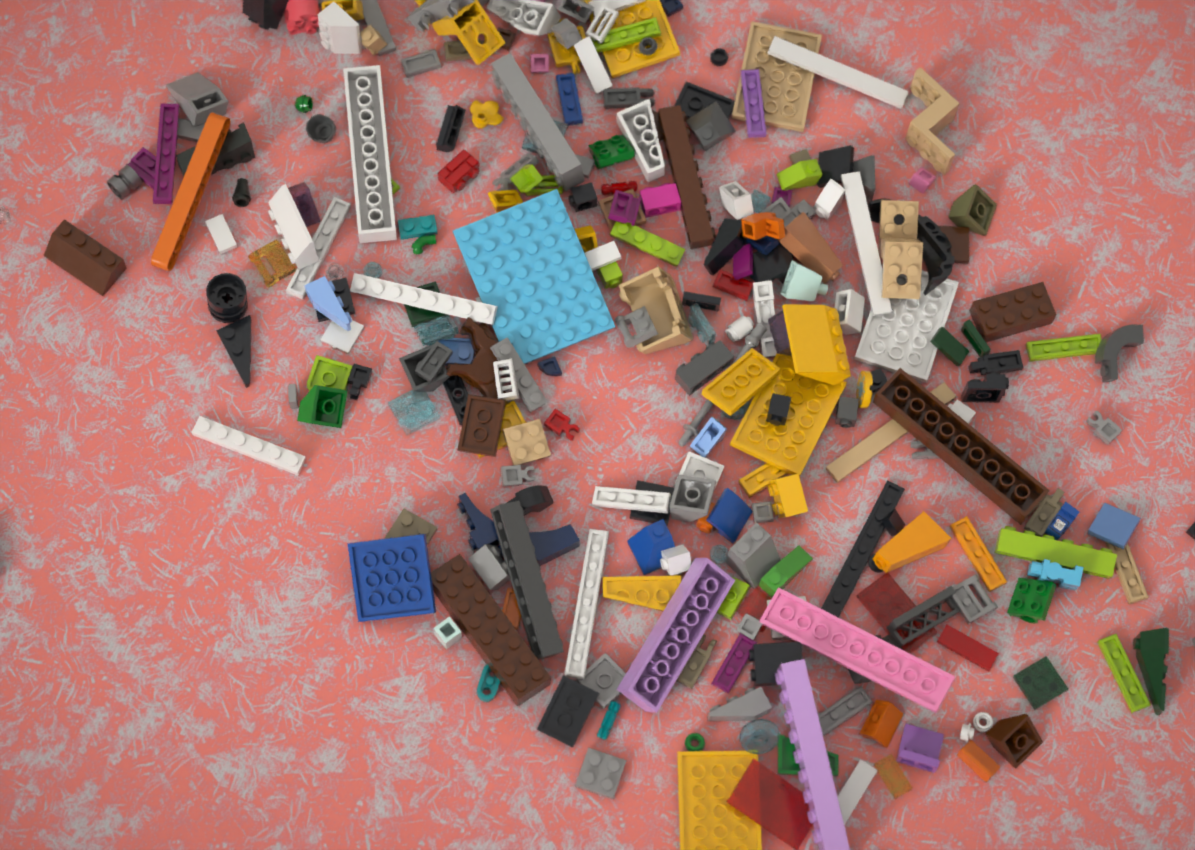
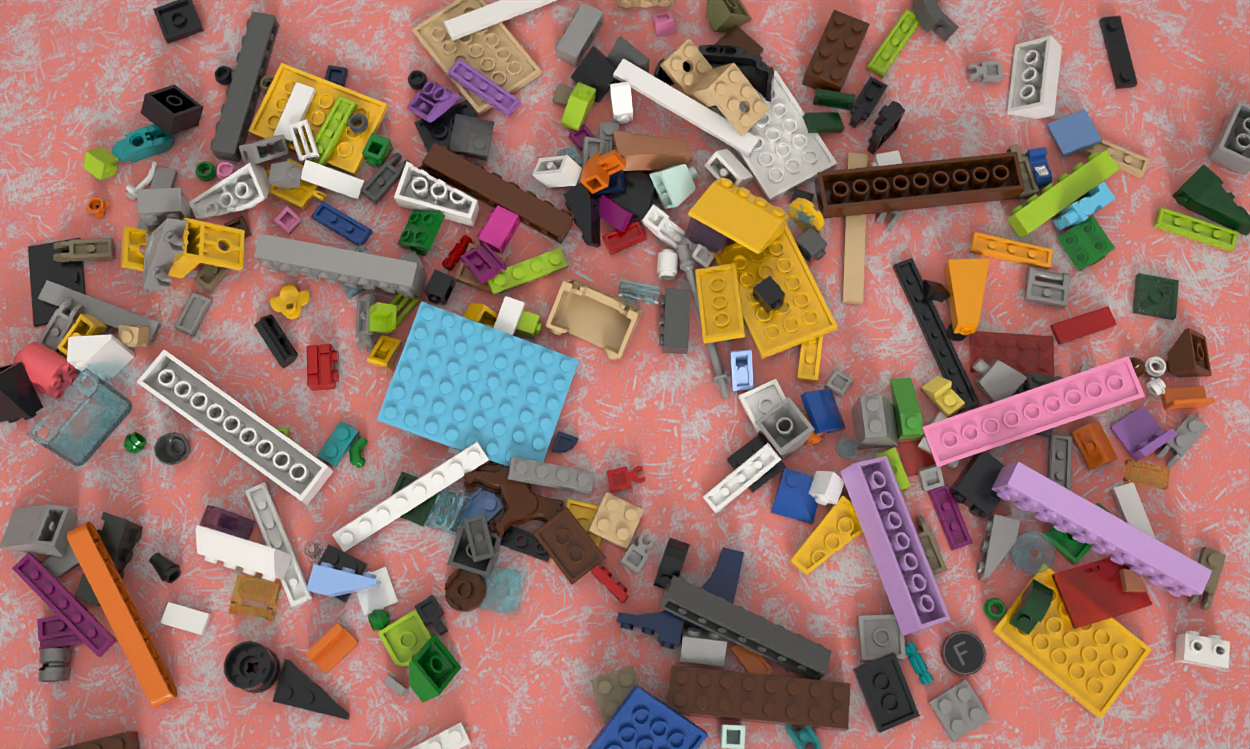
camera: 45 degrees left, 5 degrees up
clear light blue plate [363,262,382,279] -> none
white slope [493,358,519,401] -> none
white tile [564,529,609,680] -> none
light grey plate [615,306,658,348] -> none
black tile [682,291,721,311] -> none
yellow brick [768,474,808,518] -> none
dark grey fence [887,586,961,647] -> none
none -> clear light blue windscreen [27,367,132,466]
none -> orange panel [304,623,358,674]
none -> green brick [362,133,393,167]
none -> green plate [368,609,390,631]
none -> medium lavender slope [407,81,460,122]
none -> reddish brown tile [444,569,487,612]
none -> light grey brick [555,2,604,67]
none -> red plate [591,565,628,603]
none -> light yellow slope [921,376,965,418]
none -> black tile [941,631,986,676]
none -> light grey torso [972,358,1027,403]
none -> white slope [1007,35,1062,119]
none -> dark green brick [1009,579,1053,635]
none -> nougat tile [1119,569,1147,592]
none -> reddish brown plate [1130,357,1145,378]
none -> light grey hinge [1156,413,1208,468]

